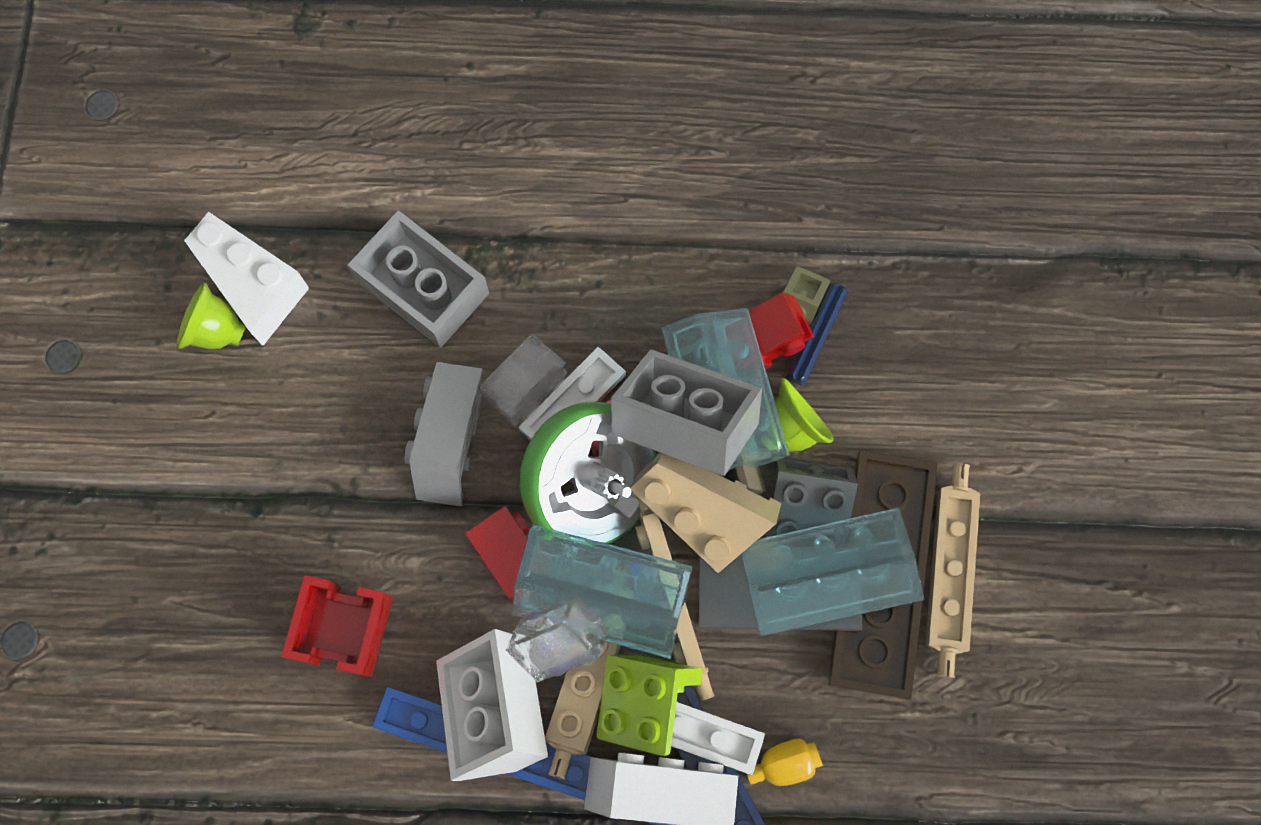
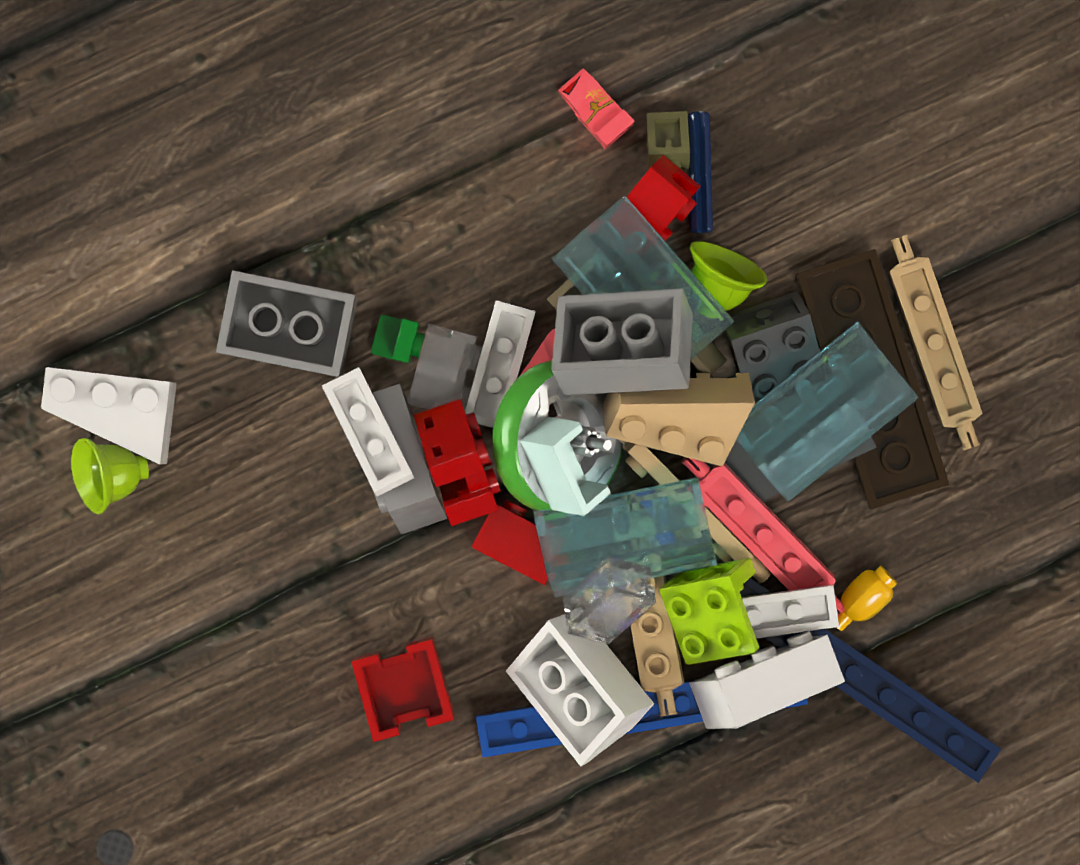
camera: 25 degrees left, 15 degrees up
none -> white plate [322,367,414,497]
none -> green bracket [371,315,426,364]
none -> red piece [414,399,501,526]
none -> light aqua panel [520,417,611,516]
none -> coral leg [558,69,635,150]
none -> coral plate [681,457,845,616]

